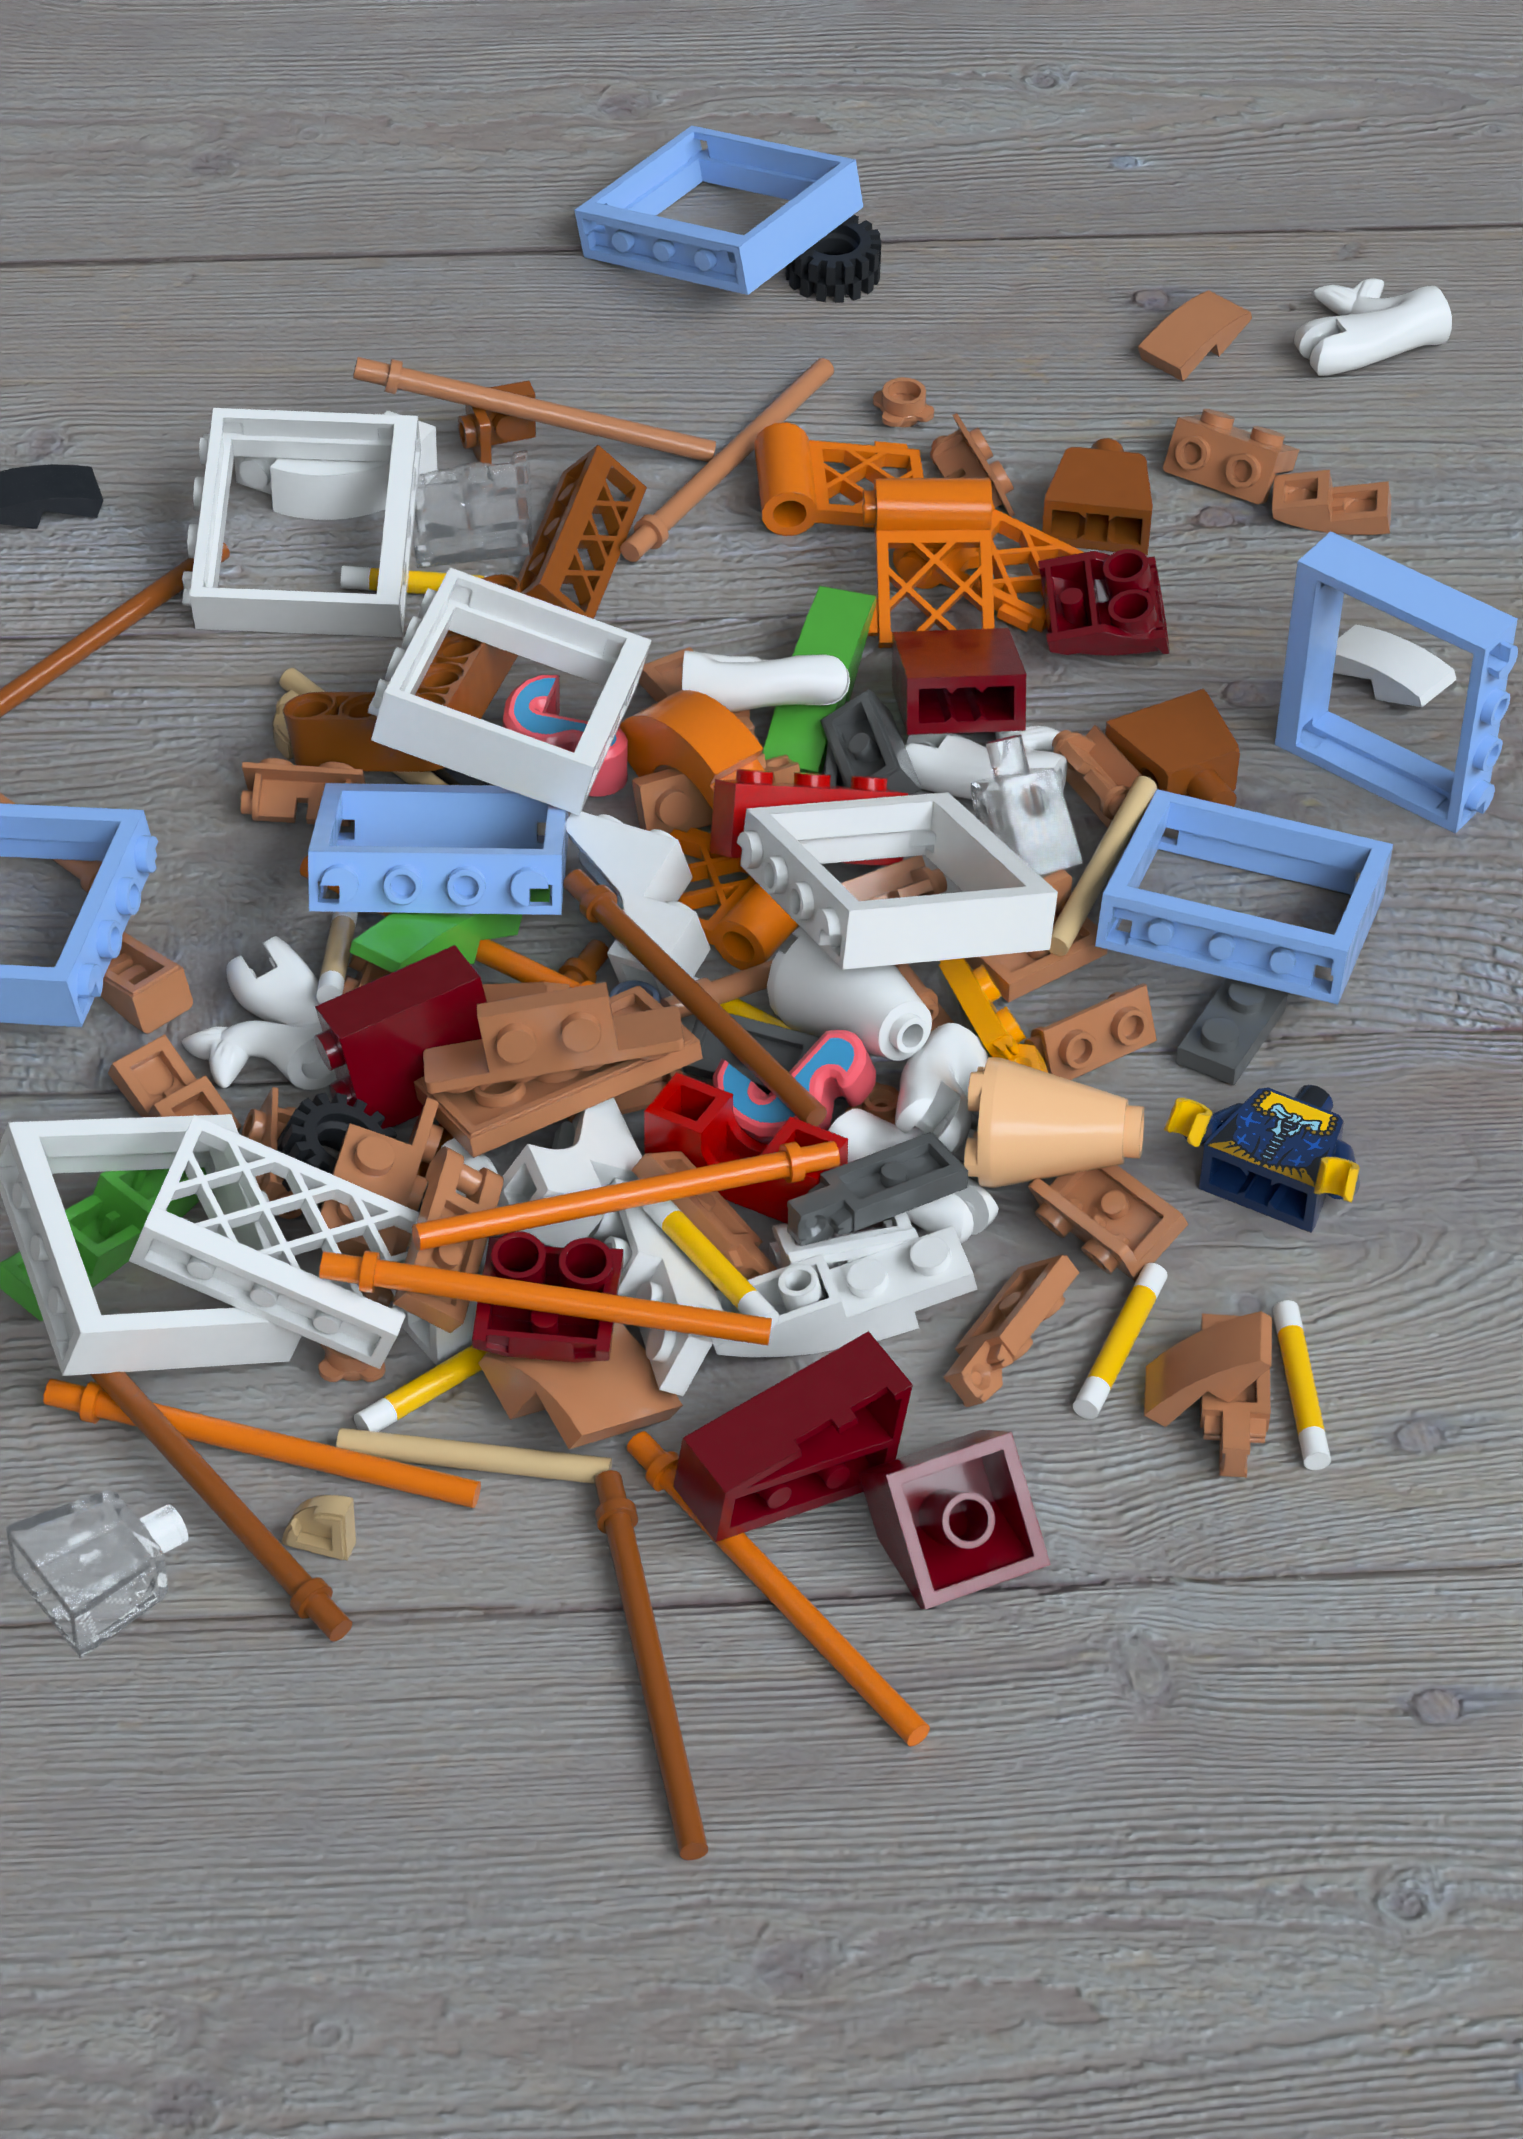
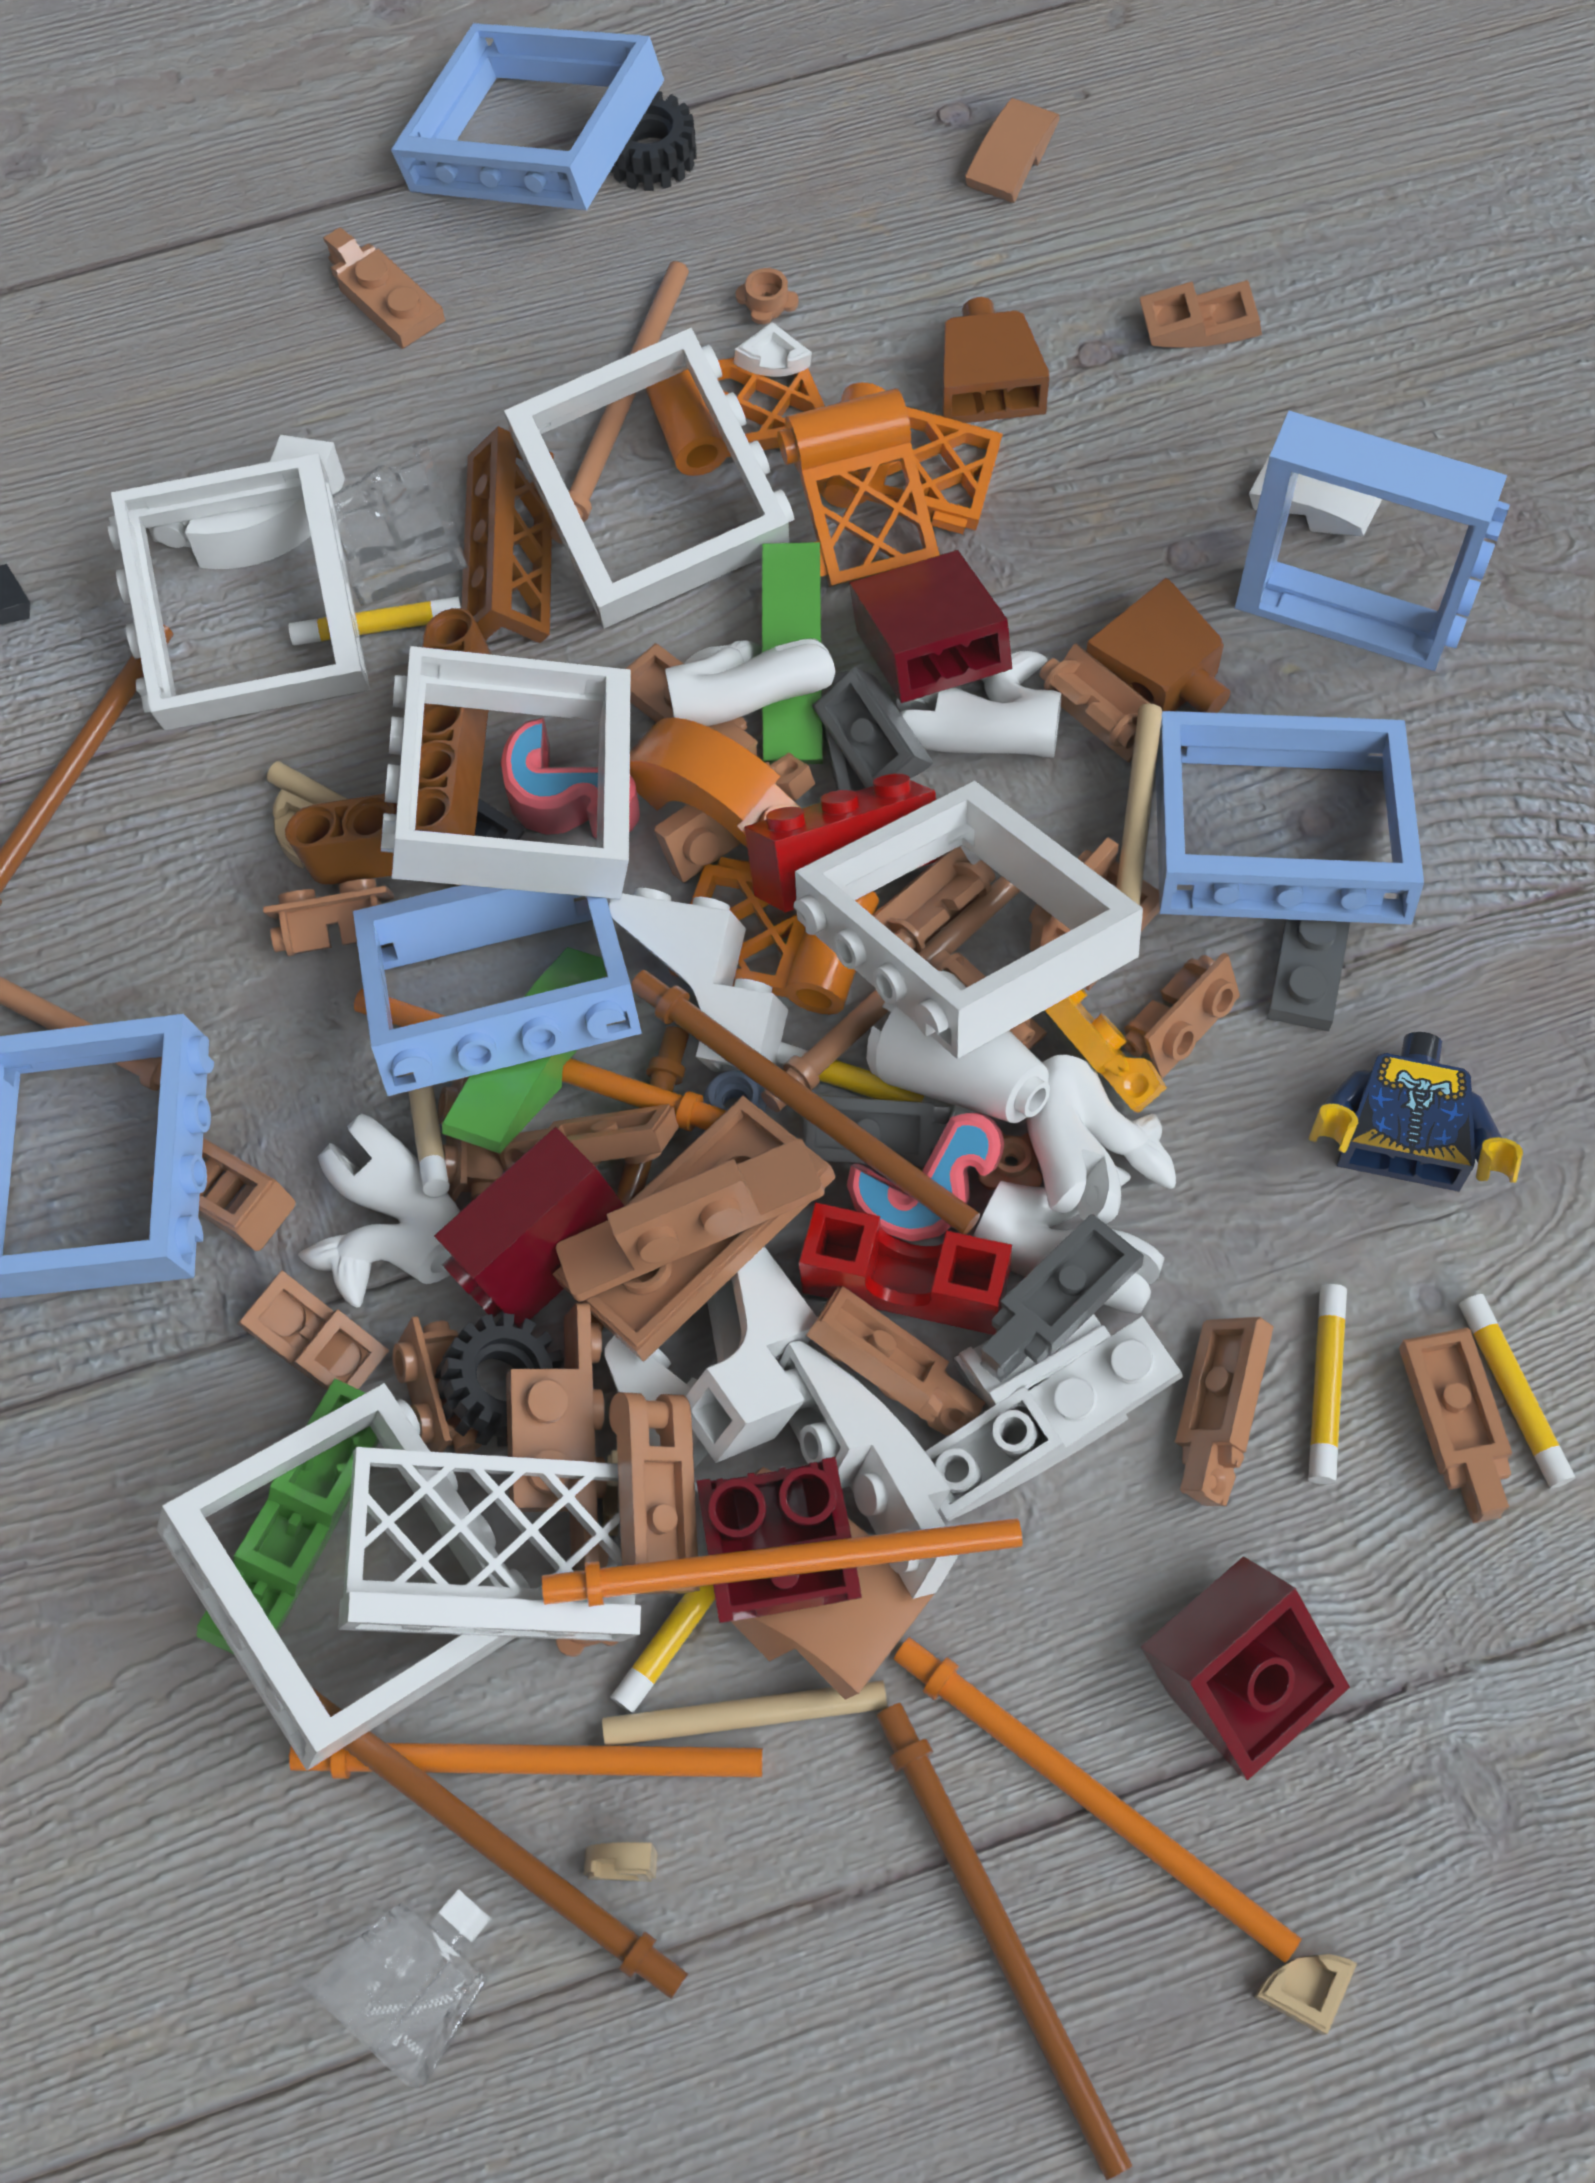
camera: 10 degrees left, 20 degrees up
nougat bar [353,357,716,462] -> none
orange bar [412,1141,840,1251] -> none
dark orange bracket [458,381,536,467] -> none
yellow bar [643,1200,780,1329] -> none
dark red wedge [673,1331,913,1542] -> none
nougat hinge [930,413,1015,517] -> none
light nougat cone [964,1057,1144,1188] -> none
clear torso [970,735,1083,875] -> none
nougat bracket [1028,1165,1188,1282] -> none
dark red slope [1038,549,1170,656] -> none
nougat slope [1144,1311,1272,1427] -> none
nougat bracket [1163,409,1300,505] -> none
white piece [1294,278,1452,376] -> none
none -> nougat hinge [323,227,445,349]
none -> white window [504,328,794,629]
none -> white tile [734,322,812,377]
none -> tan tile [1254,1954,1357,2035]

